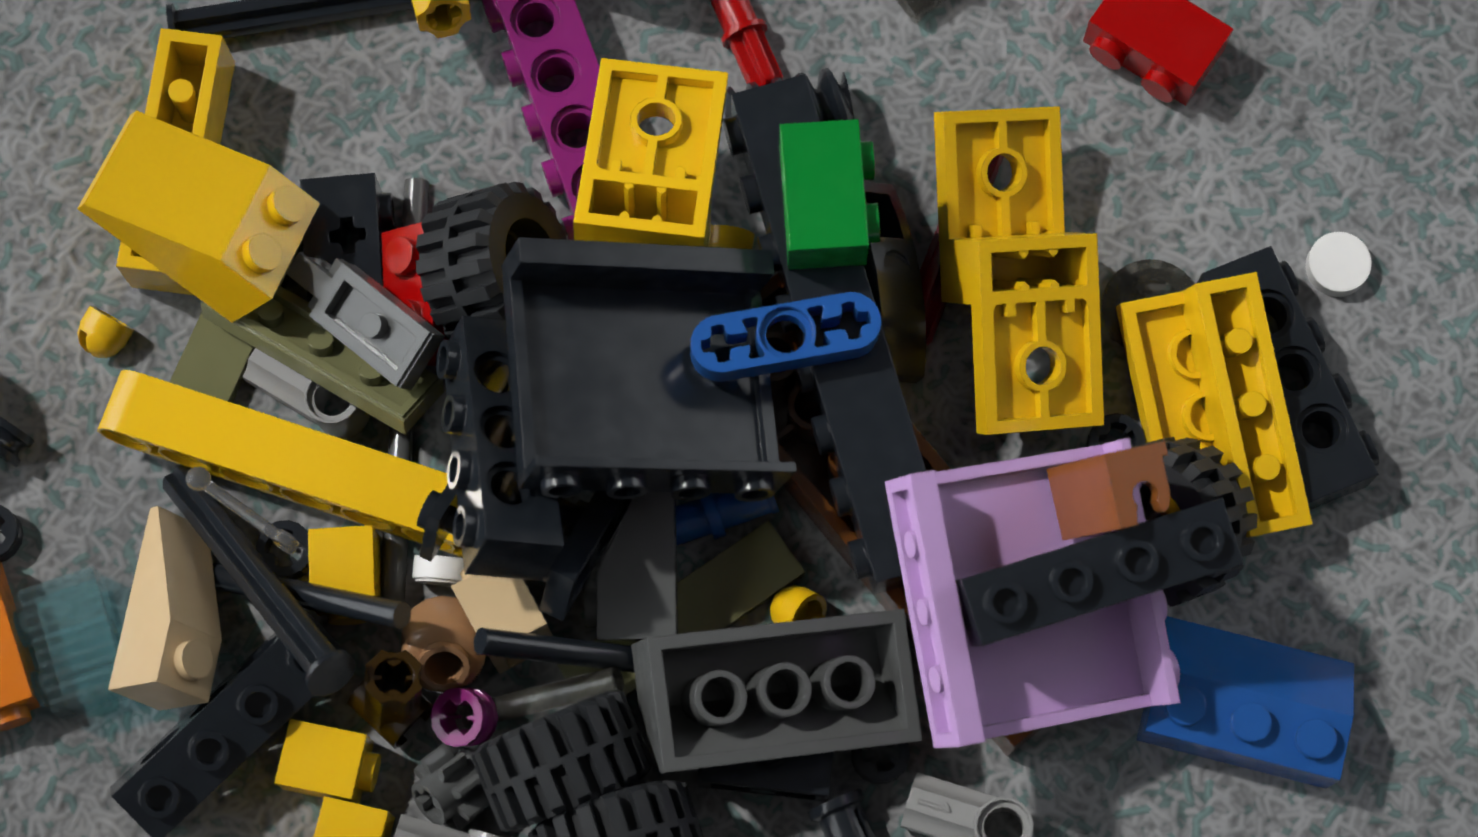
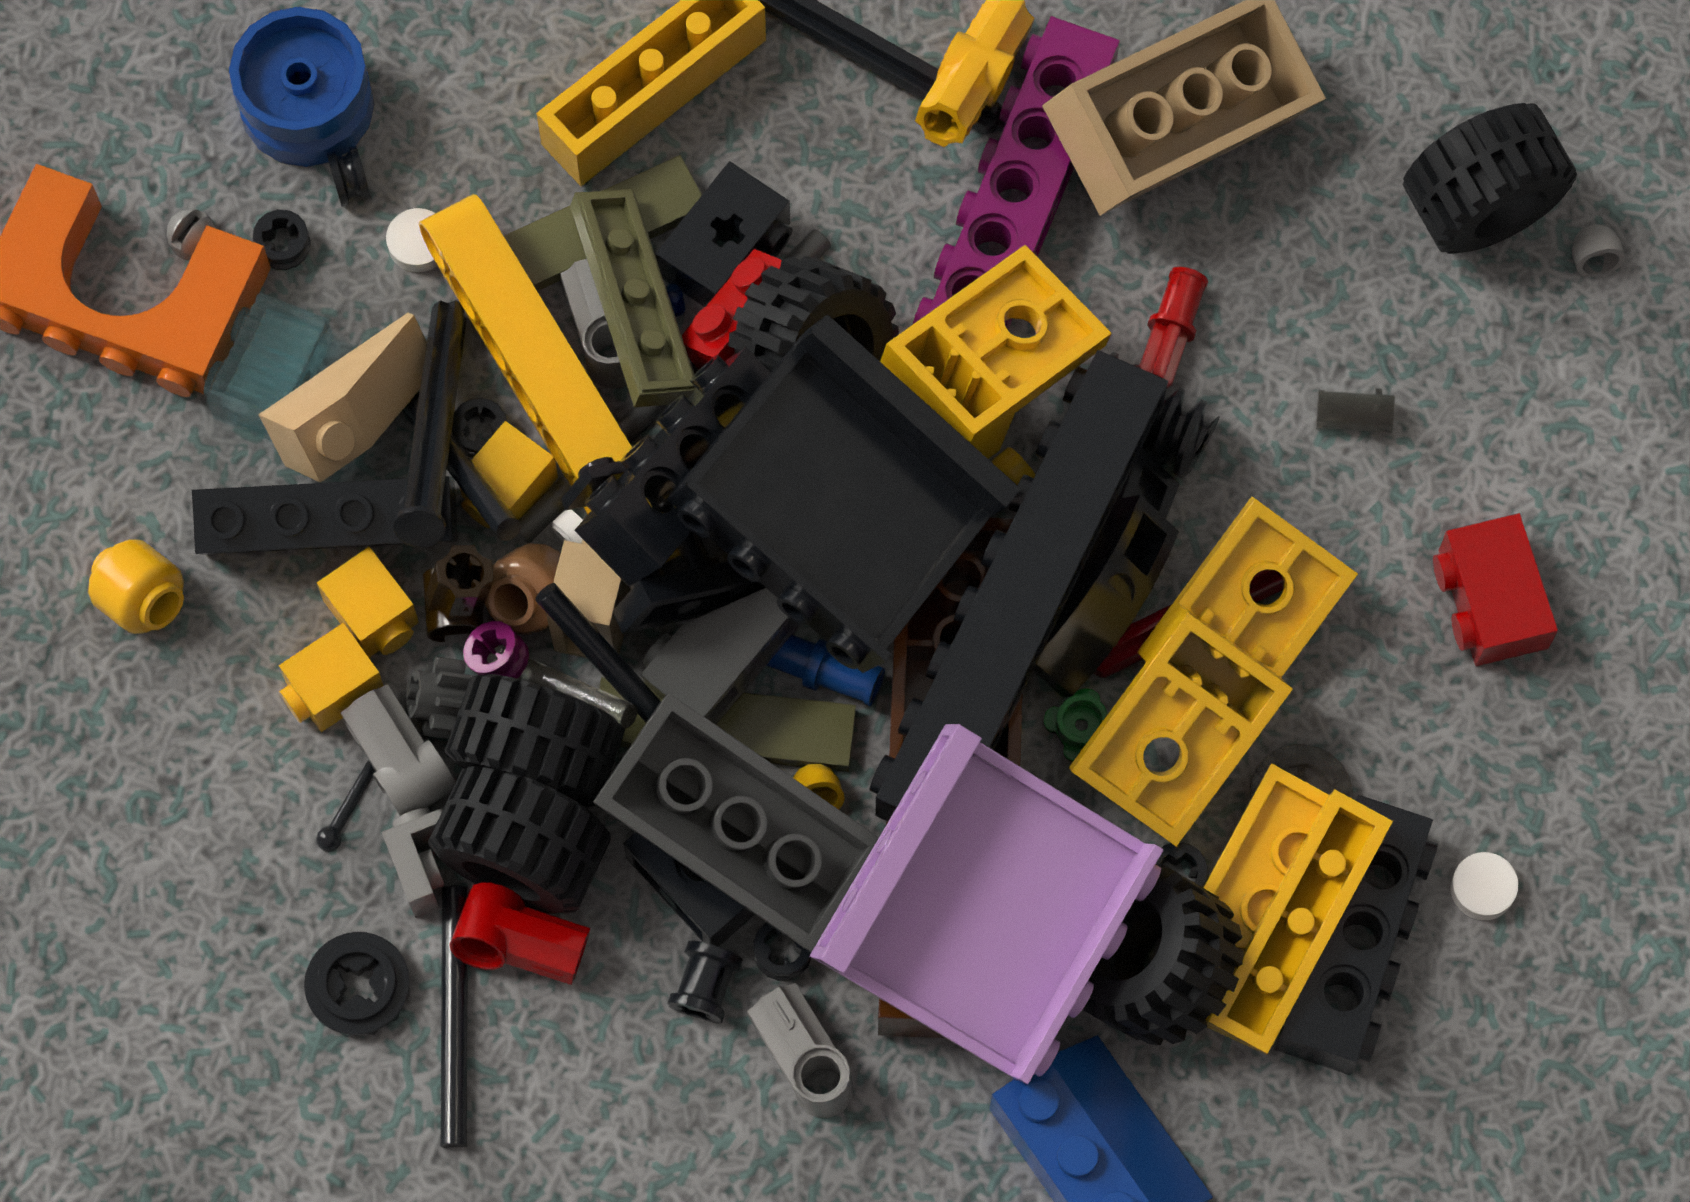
camera: 40 degrees right, 5 degrees down
yellow slope [77,110,320,323] -> none
yellow hinge [77,305,134,359] -> none
clear hinge [185,467,300,555] -> none
hinge [286,252,445,390] -> none
blue beam [690,292,881,382] -> none
green brick [779,119,880,270] -> none
black brick [955,498,1244,646] -> none
dark orange hinge [1046,441,1170,541] -> none
none -> white tile [386,208,437,273]
none -> green plate [1043,688,1108,762]

